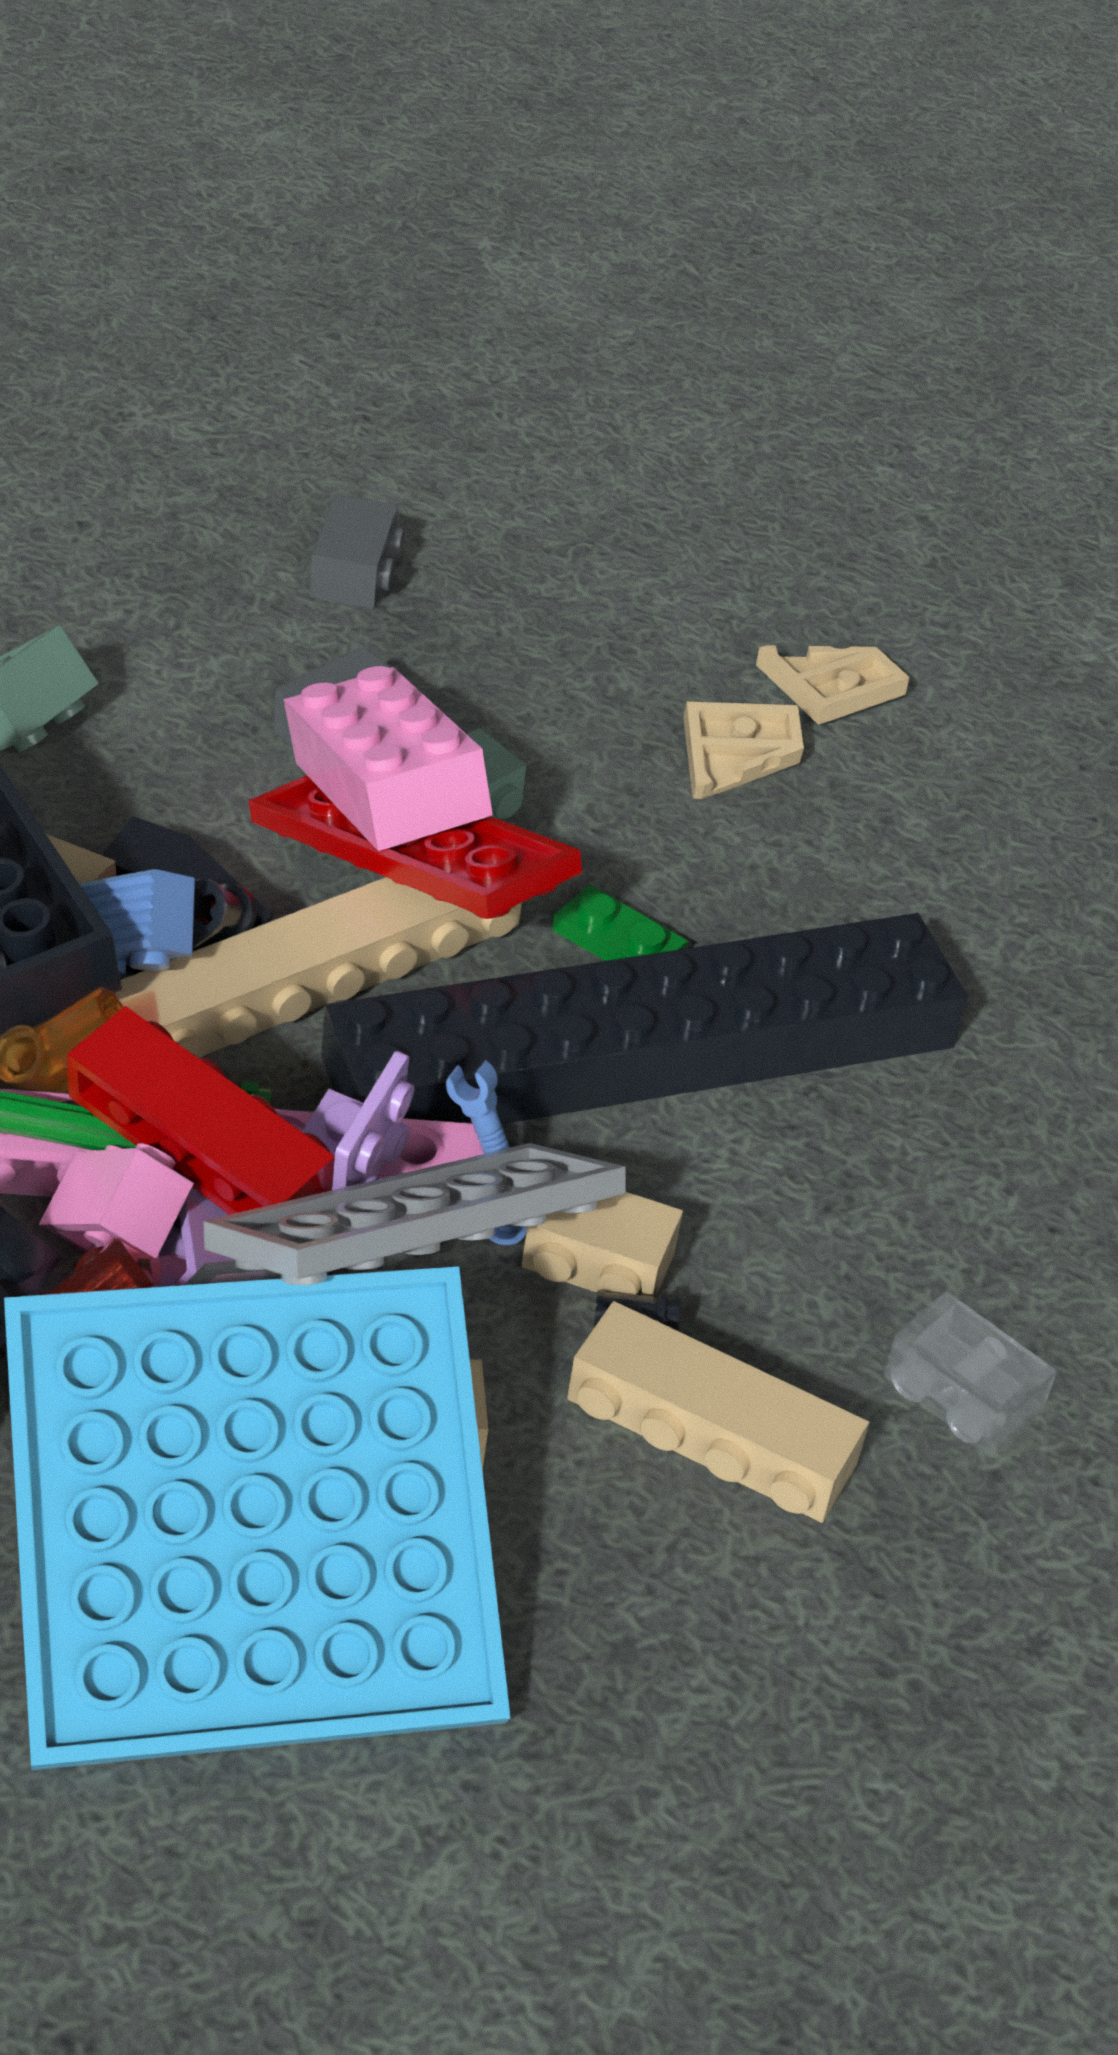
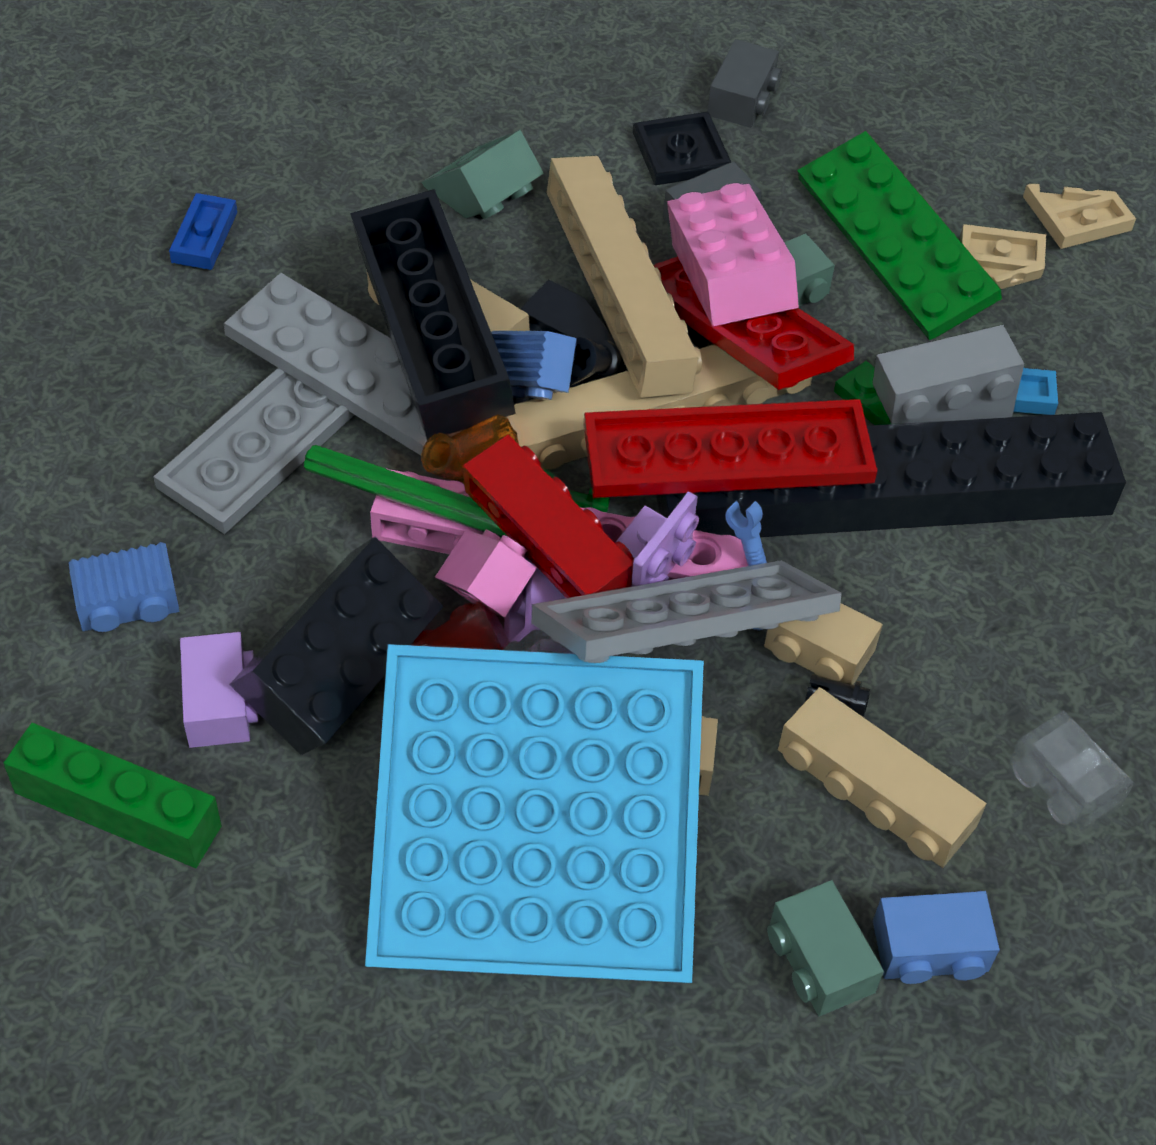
camera: 15 degrees right, 10 degrees up
none -> tan brick [547,156,702,398]
none -> red plate [583,399,877,498]
none -> black tile [633,112,731,186]
none -> sand green brick [767,880,884,1016]
none -> green plate [797,131,1002,340]
none -> light grey wedge [873,325,1024,424]
none -> medium blue brick [873,891,1000,984]
none -> dark azure plate [1013,368,1058,415]

